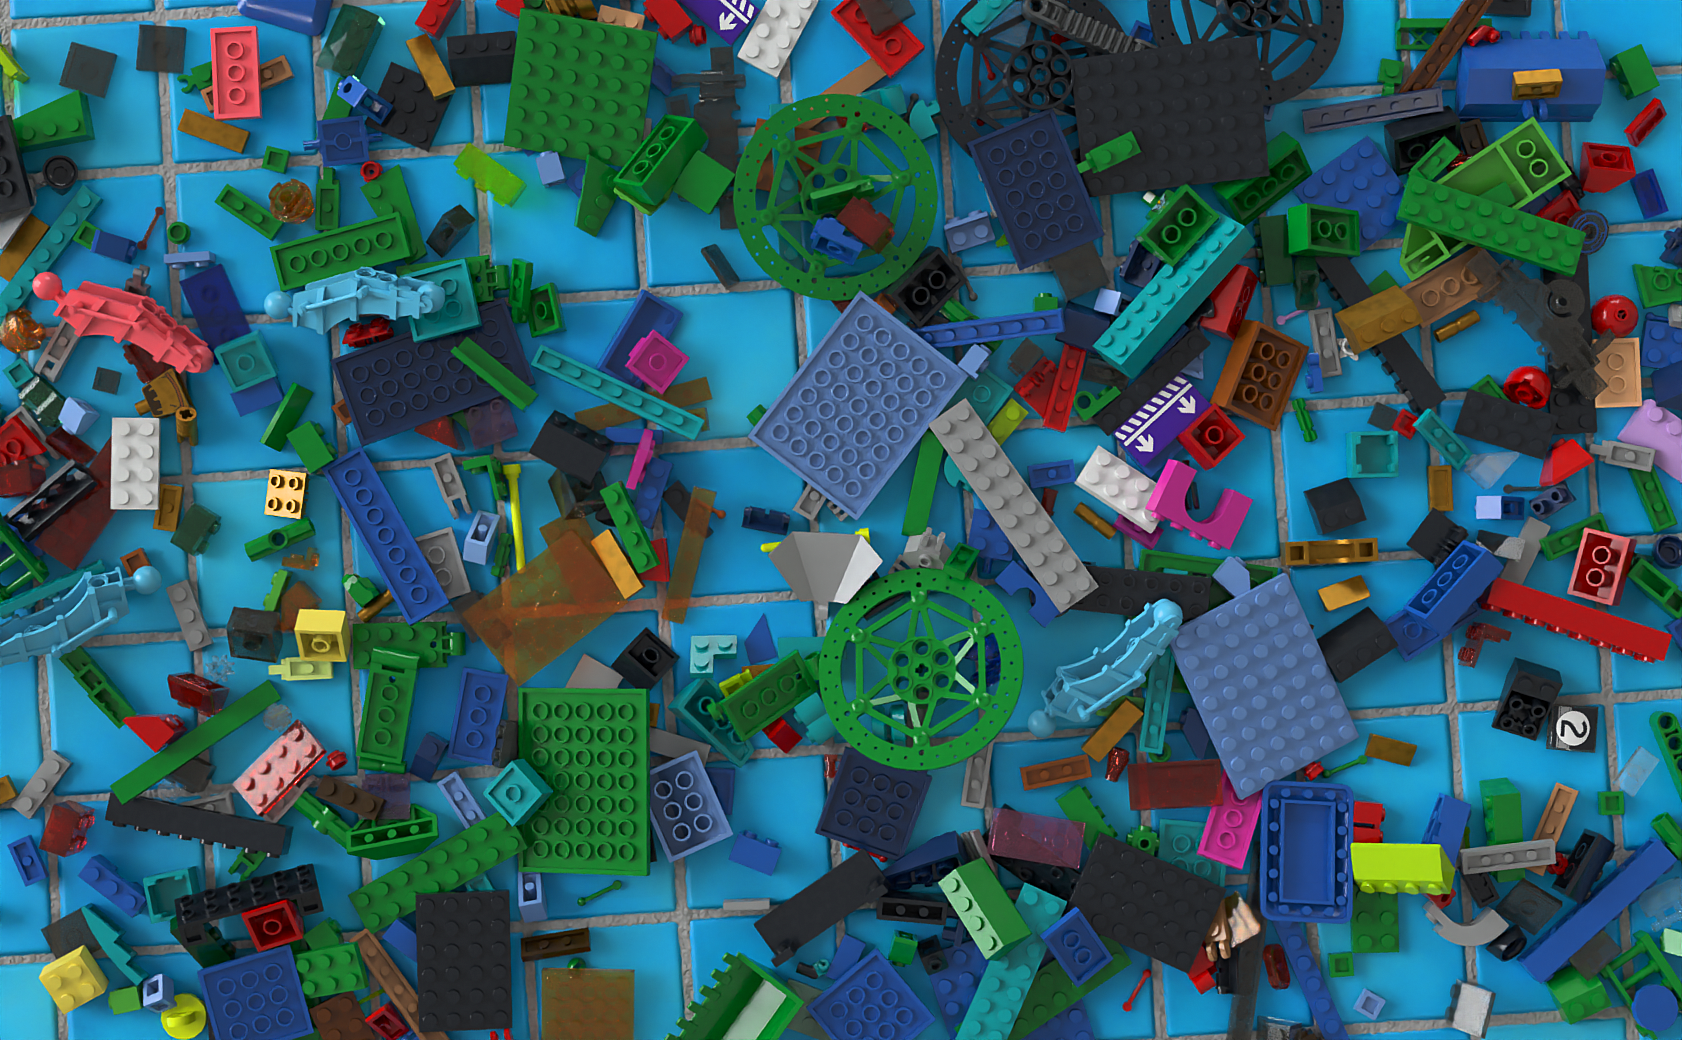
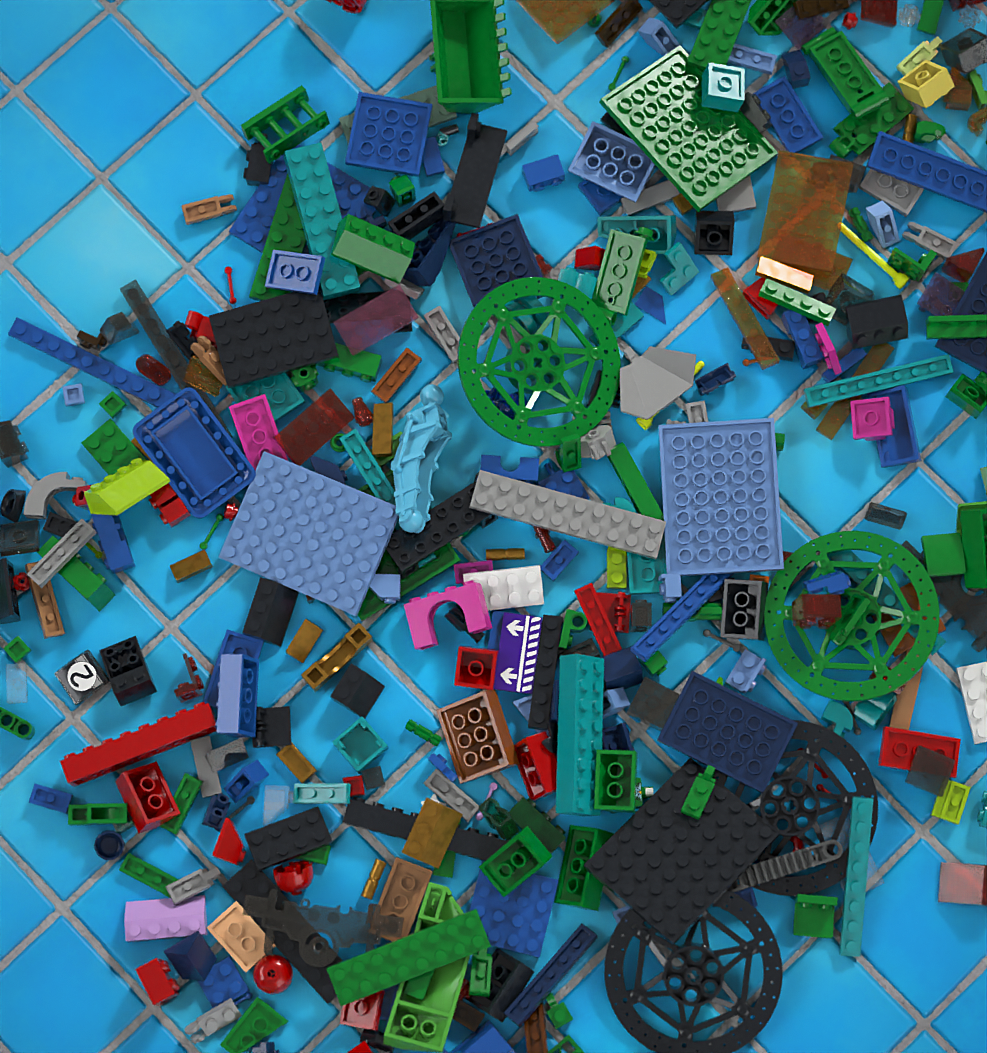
camera: 135 degrees right, 10 degrees down
clear smoke tile [1566,209,1609,255] -> none

